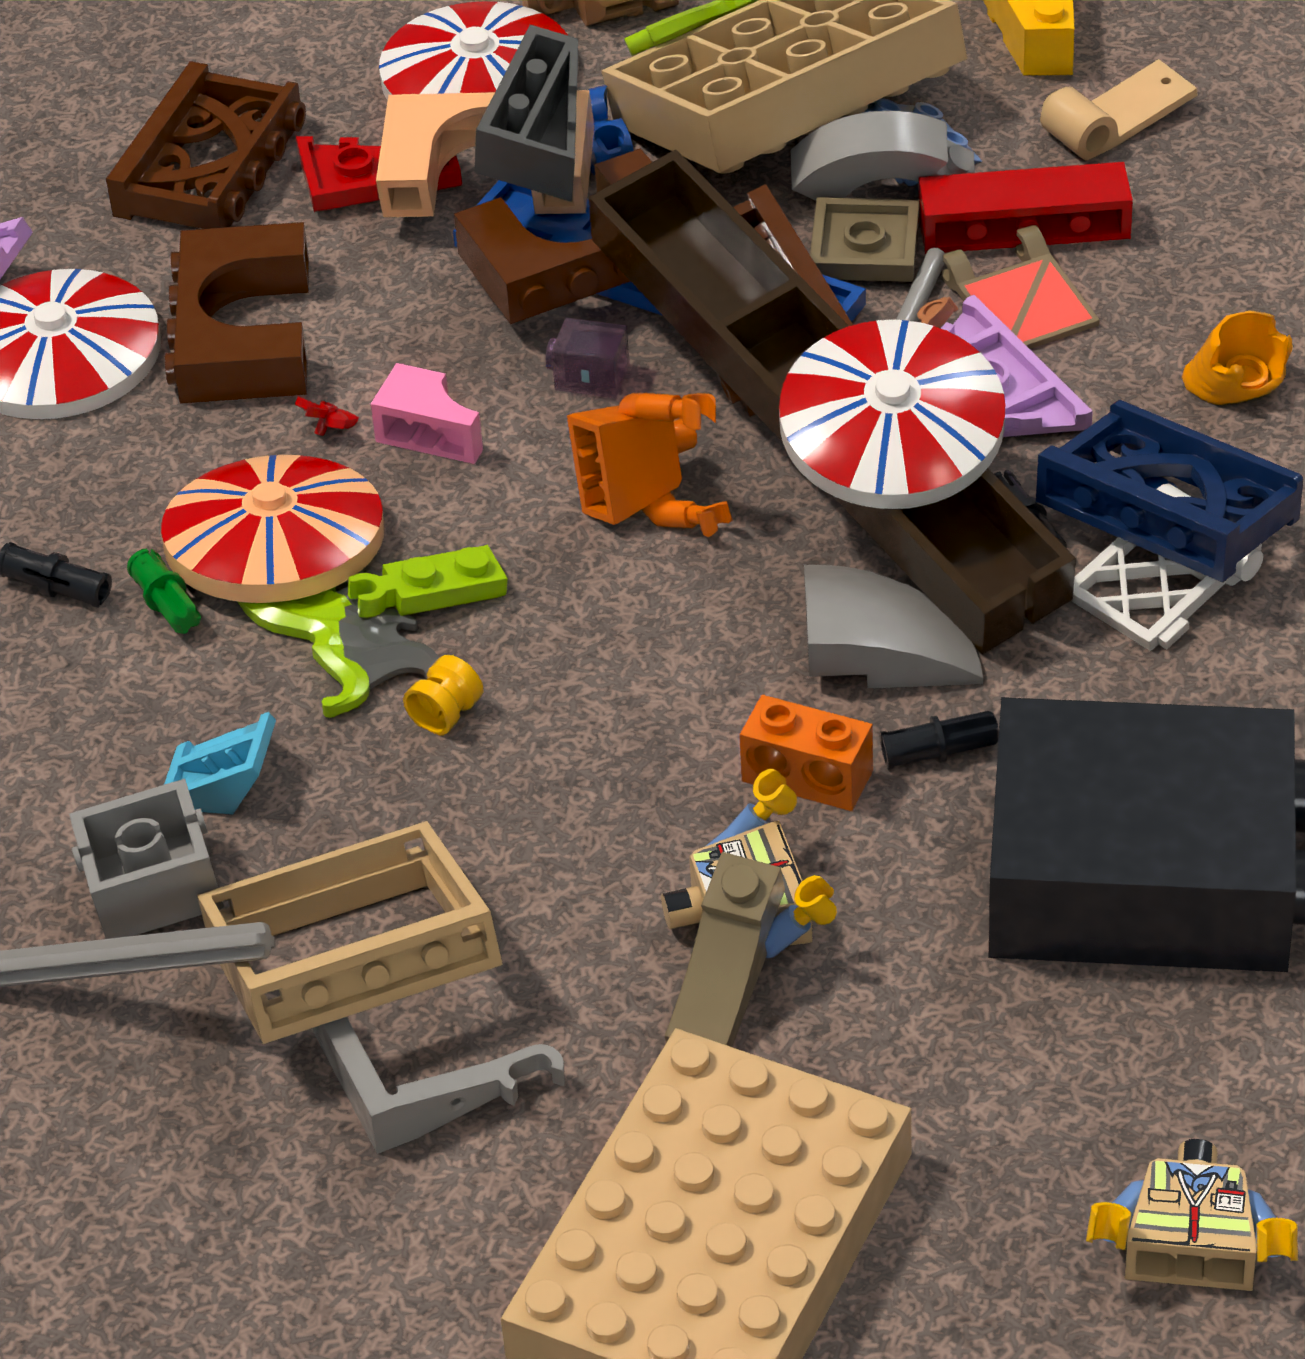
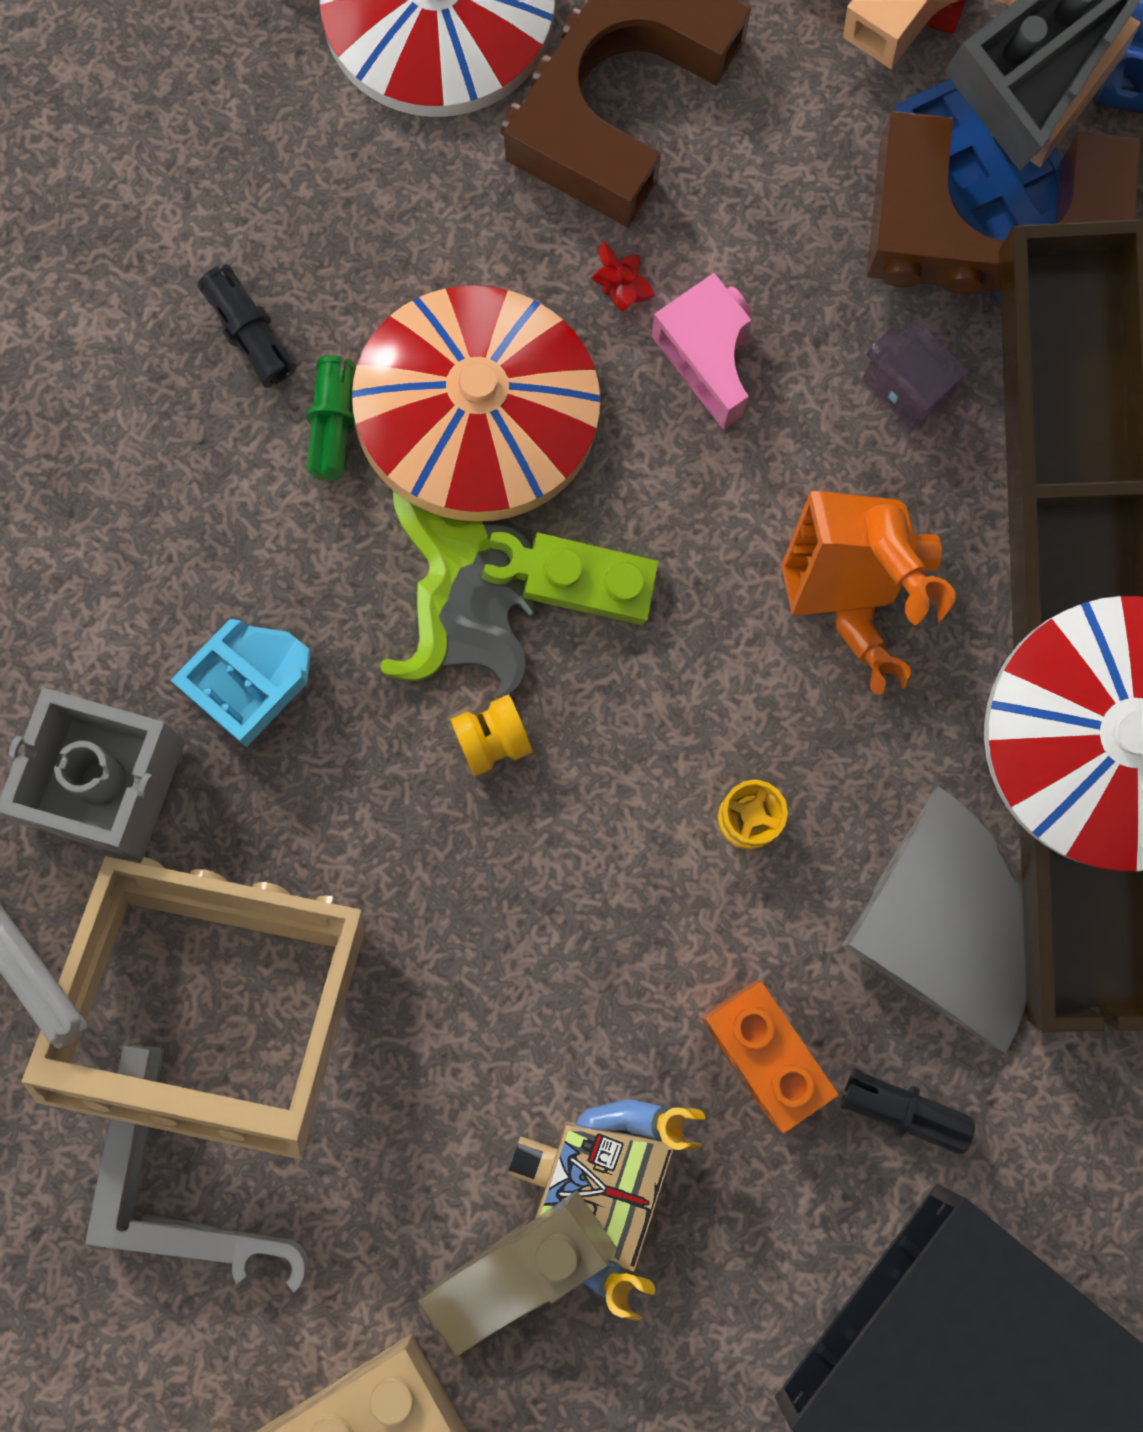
camera: 30 degrees right, 35 degrees up
none -> yellow wheel [717,780,788,850]

